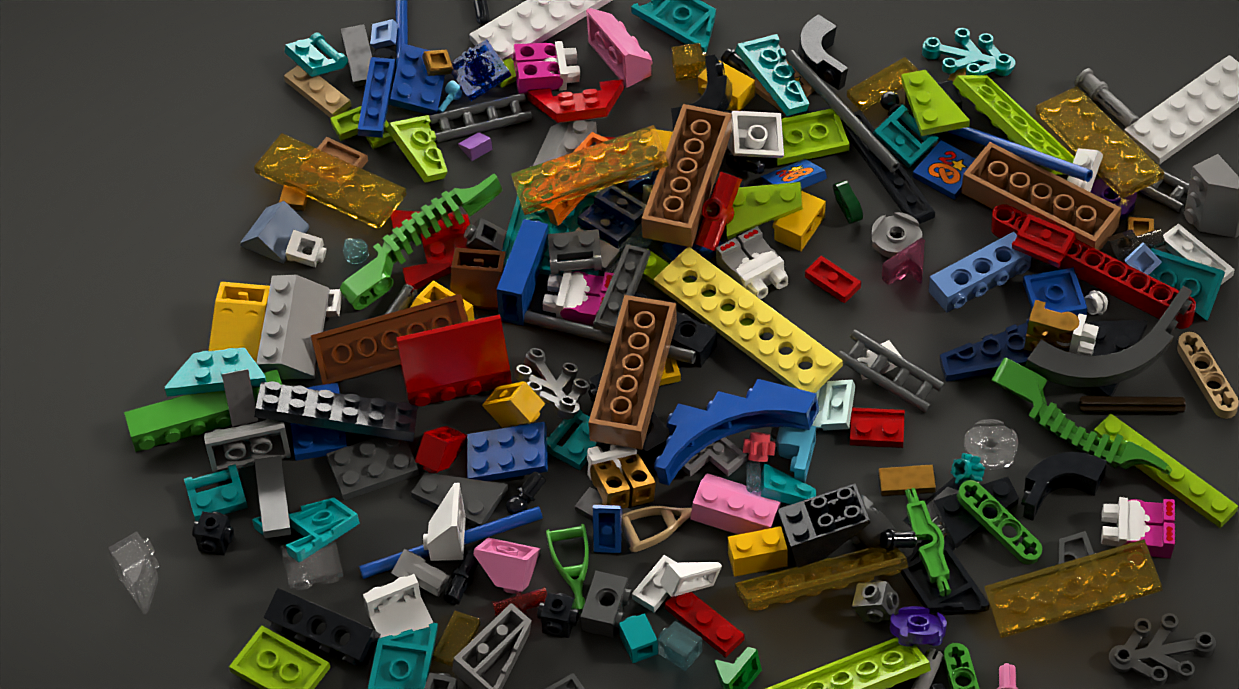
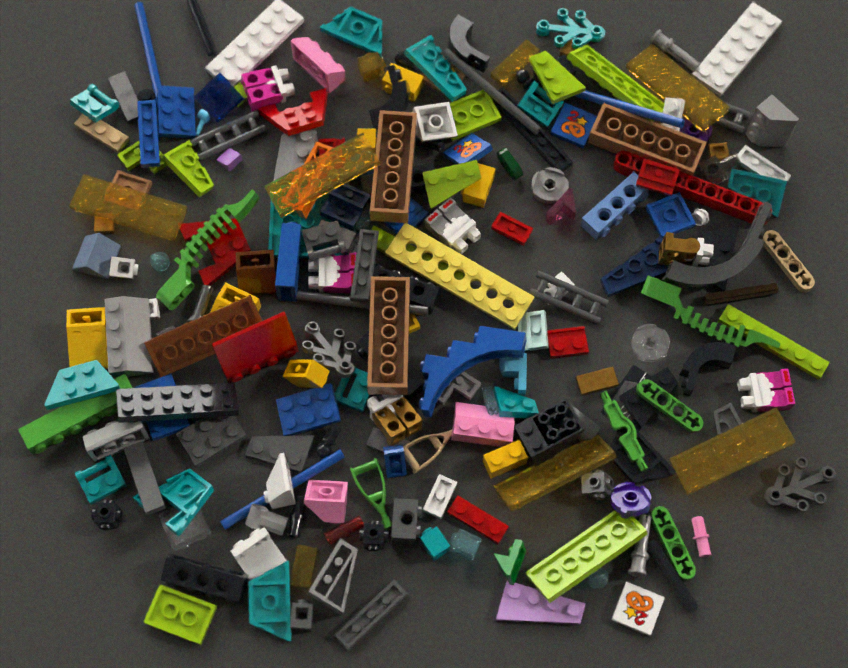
camera: 15 degrees left, 15 degrees up
clear slope [108,531,159,614] -> none
flat silver tile [222,369,258,426] -> none
light blue plate [370,19,398,49] -> none
red slope [415,426,467,473] -> none
pearl gold tile [422,49,453,76] -> none
dark grey brick [464,218,507,251] -> none
white slope [660,562,722,597] -> none
red piece [694,172,742,251] -> none
coral gear [743,432,775,462] -> none
black pin [880,529,917,551] -> none
teal gear [951,453,985,485] -> none
light blue plate [1124,242,1162,275] -> none

